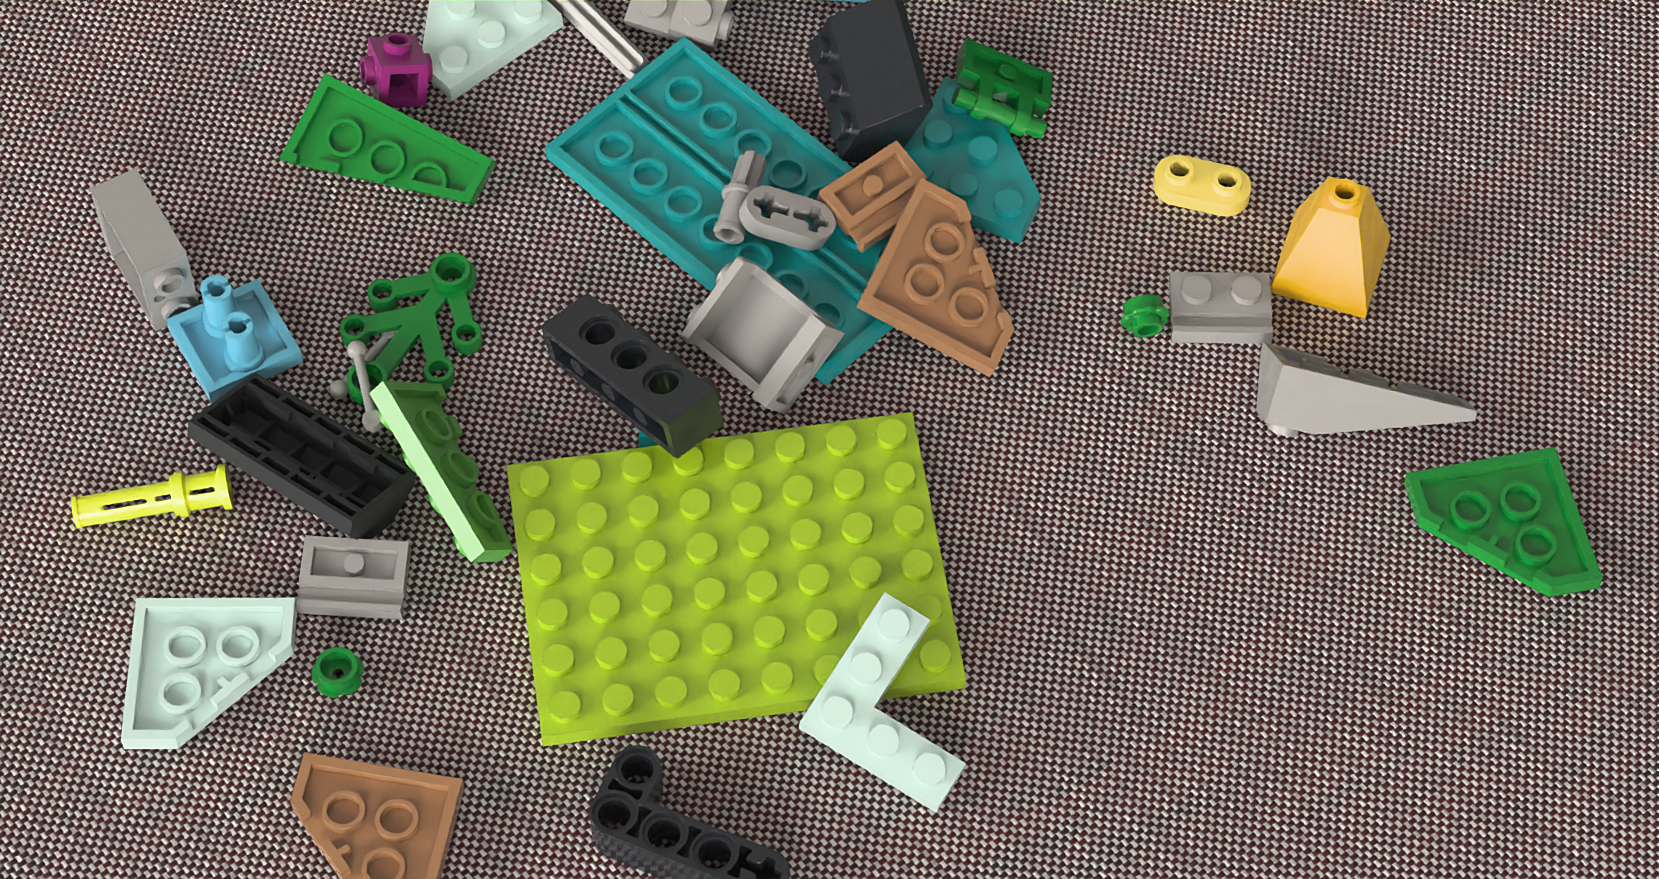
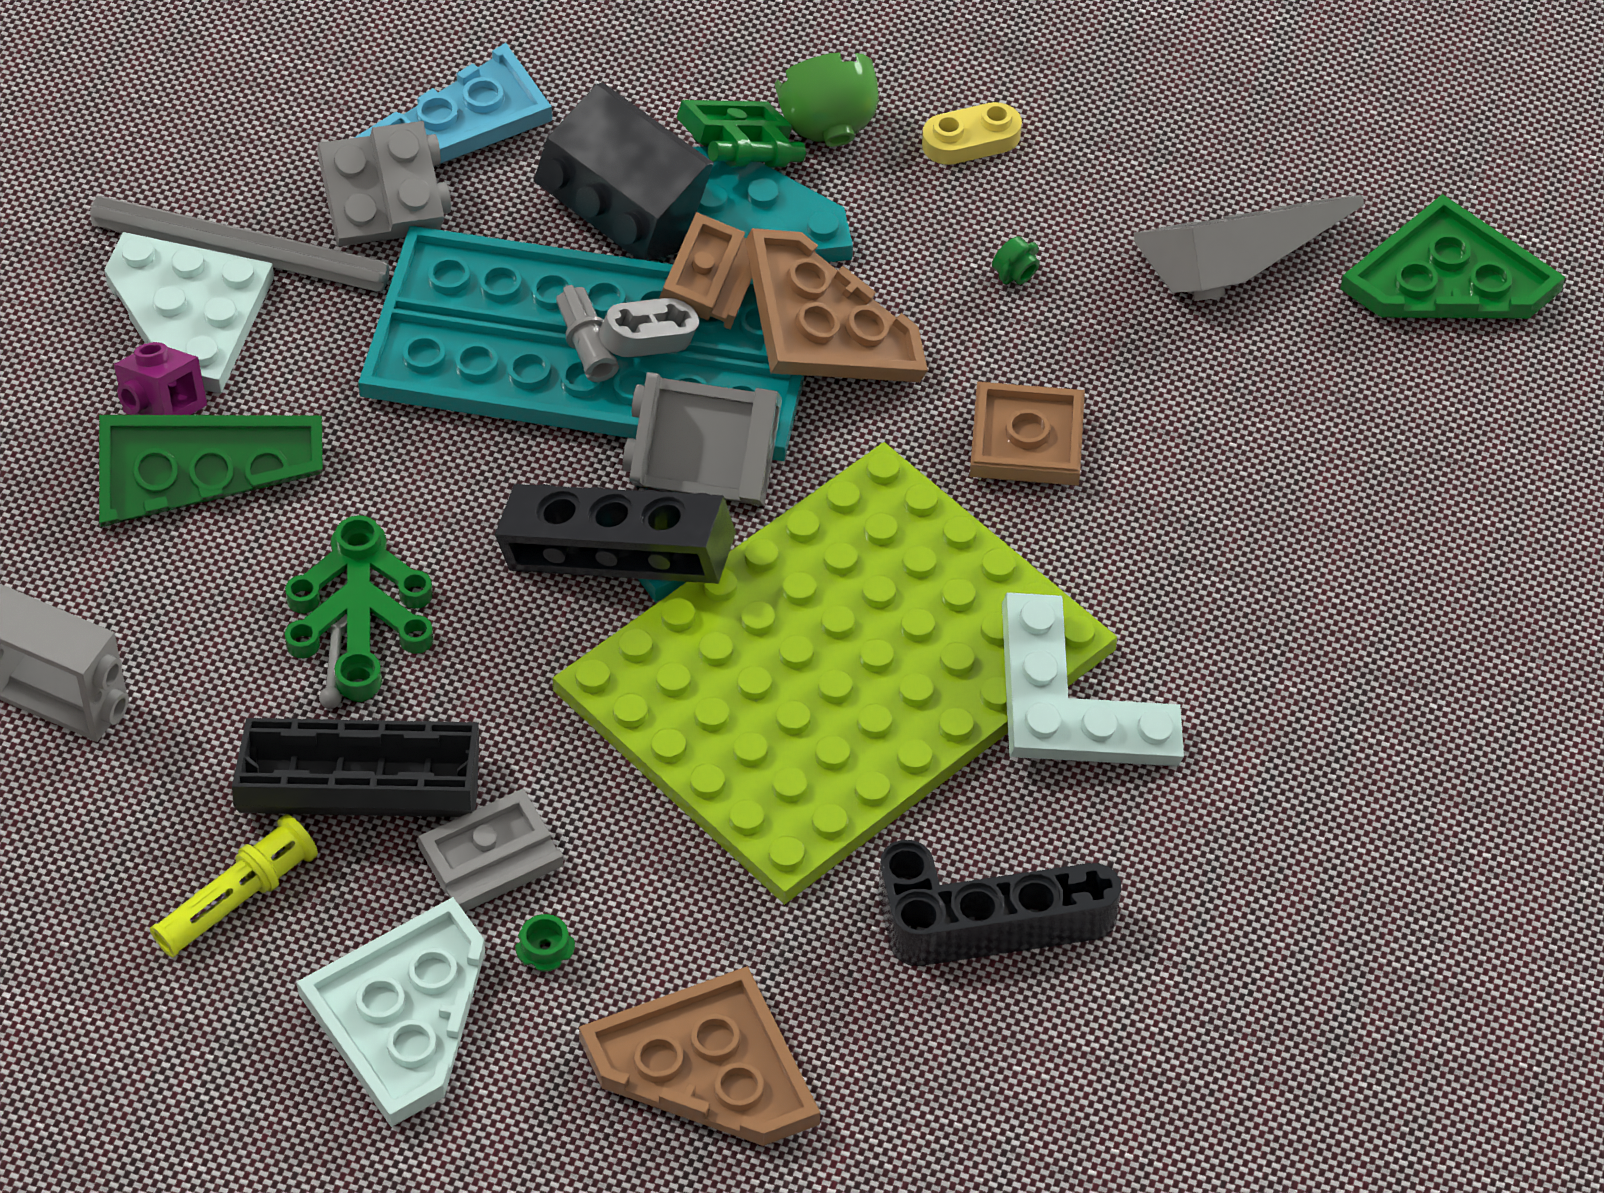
camera: 35 degrees left, 5 degrees down
medium azure plate [166,275,303,404] -> none
light grey hinge [347,340,384,432] -> none
bright green wing [369,381,514,563] -> none
light grey plate [1168,272,1273,344] -> none
yellow slope [1270,176,1391,319] -> none
none -> bright green cylinder [774,53,879,147]
none -> medium nougat plate [970,382,1085,486]

